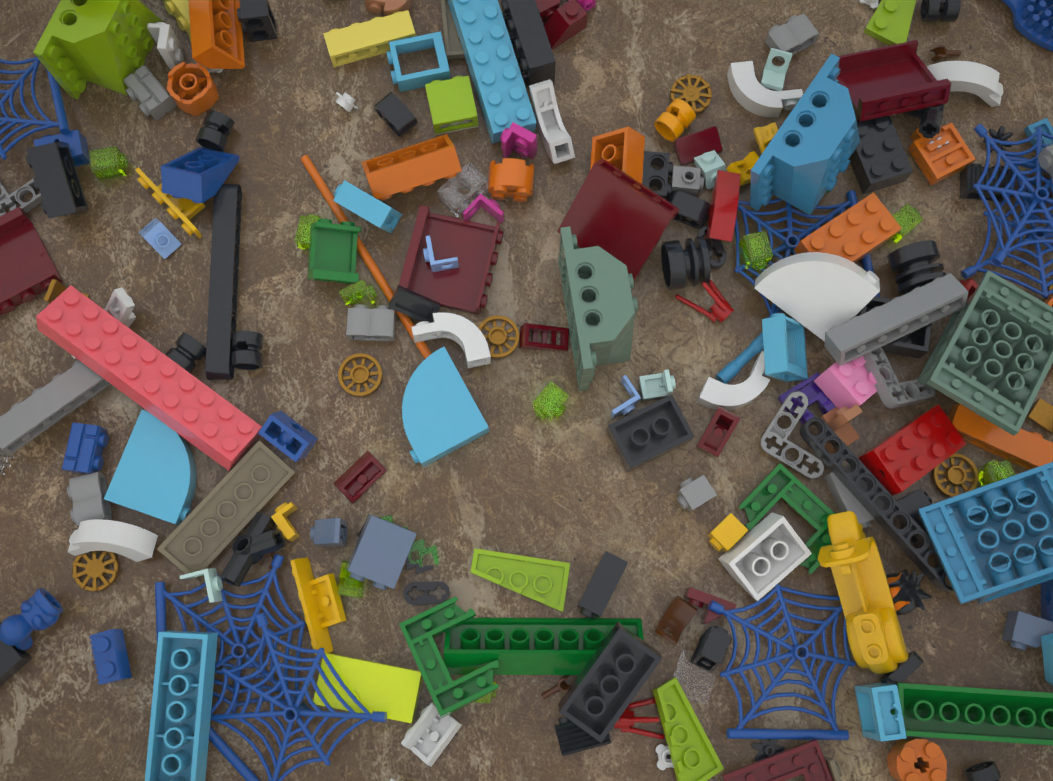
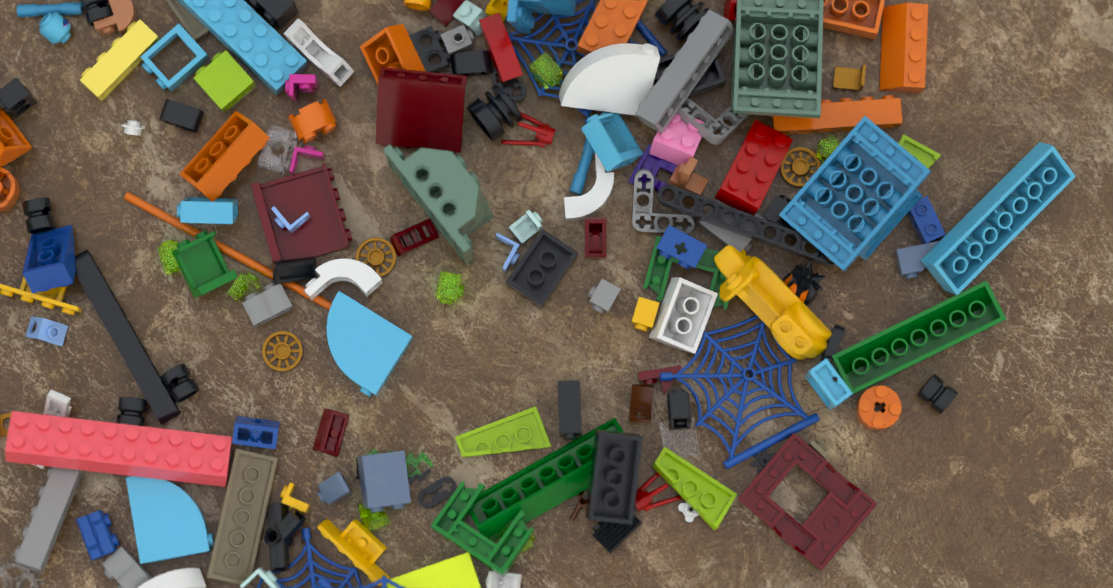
camera: 30 degrees left, 5 degrees up
none -> blue brick [657,225,707,270]

